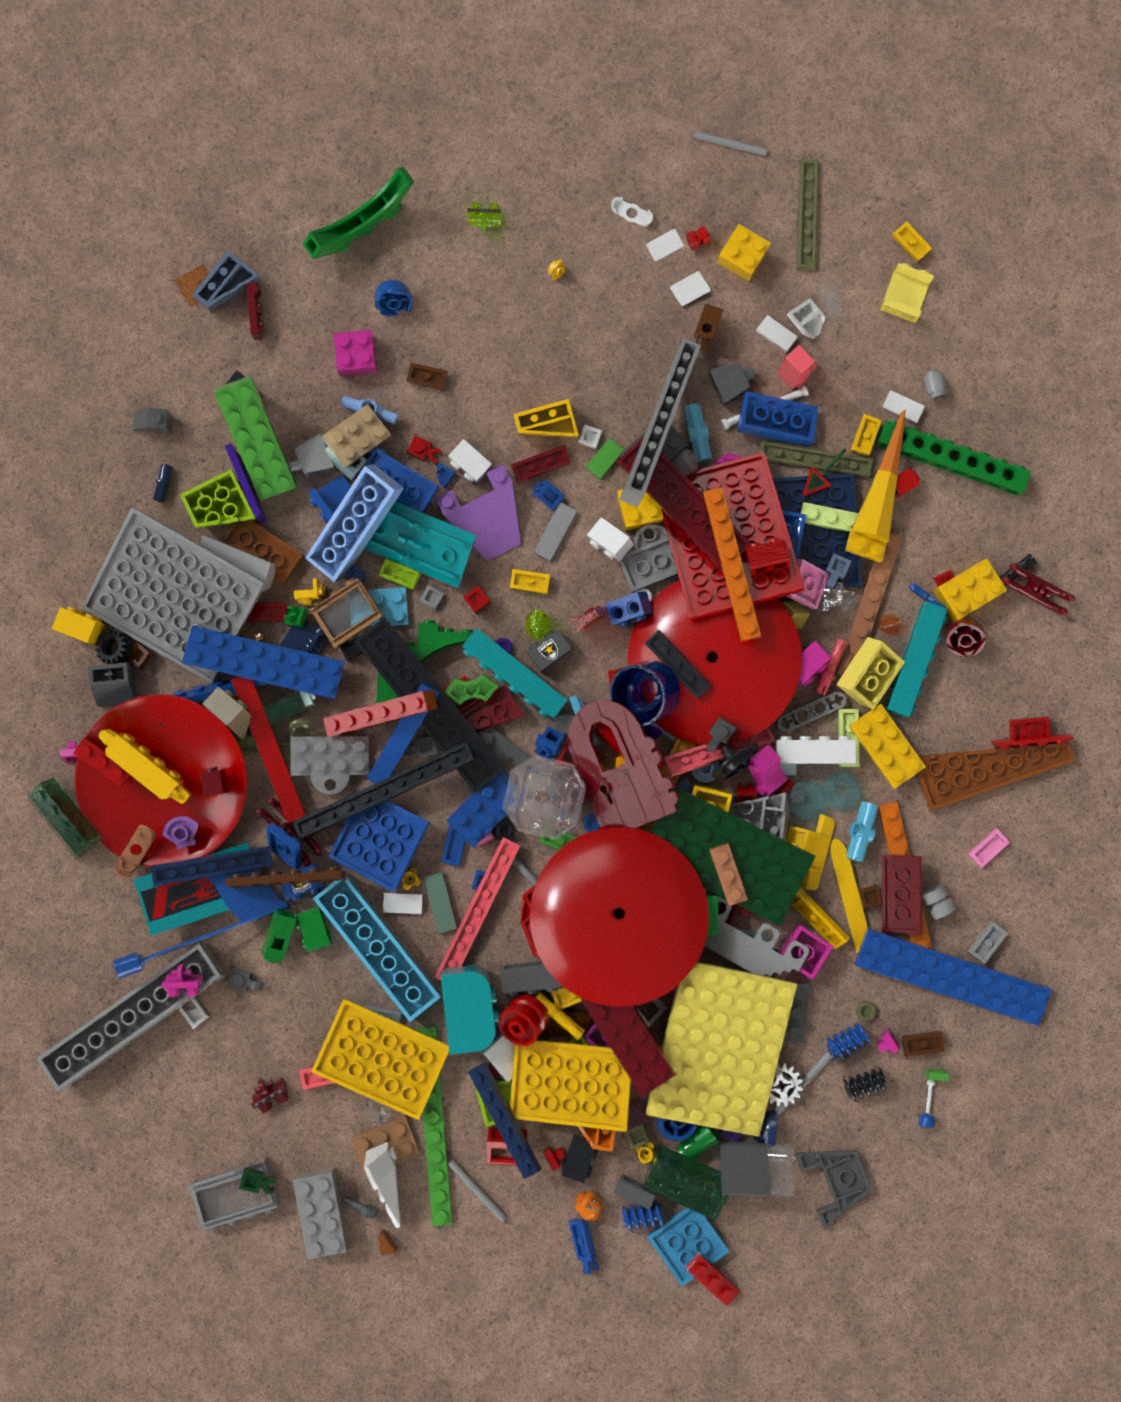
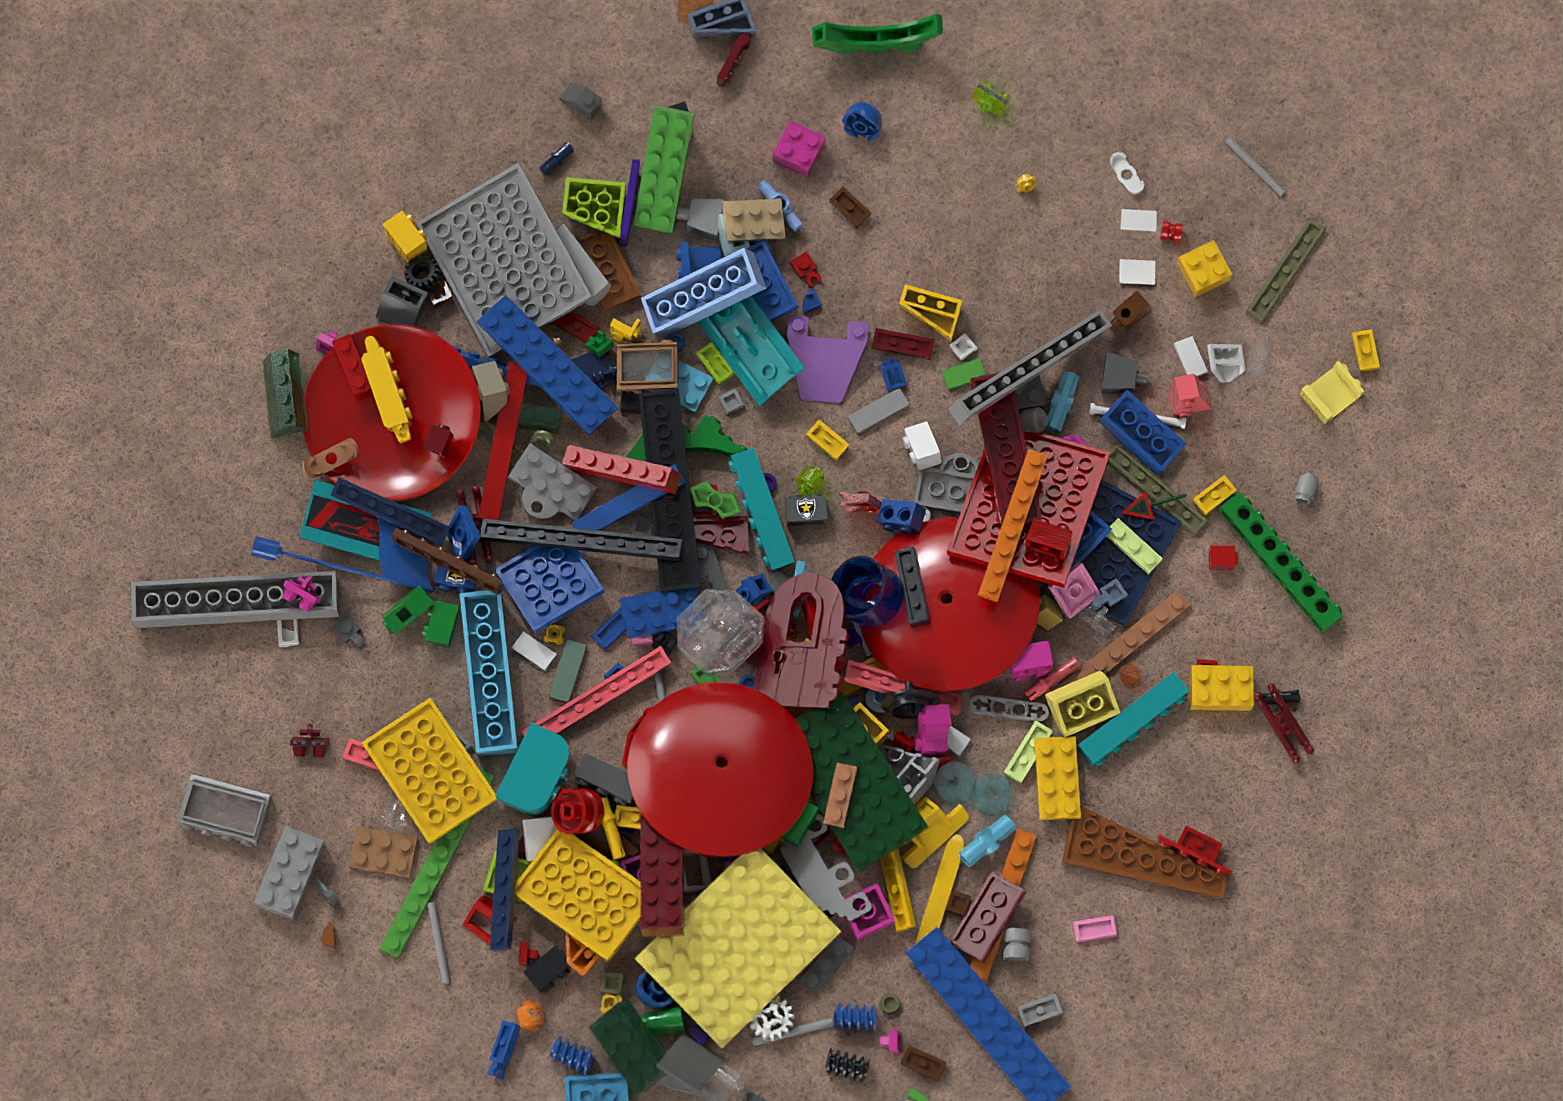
camera: 30 degrees right, 10 degrees down
medium lavender animal [162,816,198,849] -> none
dark green plate [239,1167,277,1194] -> none
light aqua plate [299,691,316,707] -> none
white wedge [364,1142,401,1228] -> none
white brick [448,439,493,485] -> none
red panel [463,586,491,615] -> none
dark grey slope [614,1174,657,1209] -> none
yellow brick [617,489,663,531] -> none
clear pink plate [628,1102,647,1129] -> none
dark grey plate [706,717,736,753] -> none
dark blue brick [754,1110,777,1145] -> none
white brick [775,736,856,764] -> none
yellow plate [845,410,906,562] -> none
white tile [882,390,925,424] -> none
blue piece [910,583,945,608] -> none
dark red cylinder [946,618,986,657] -> none

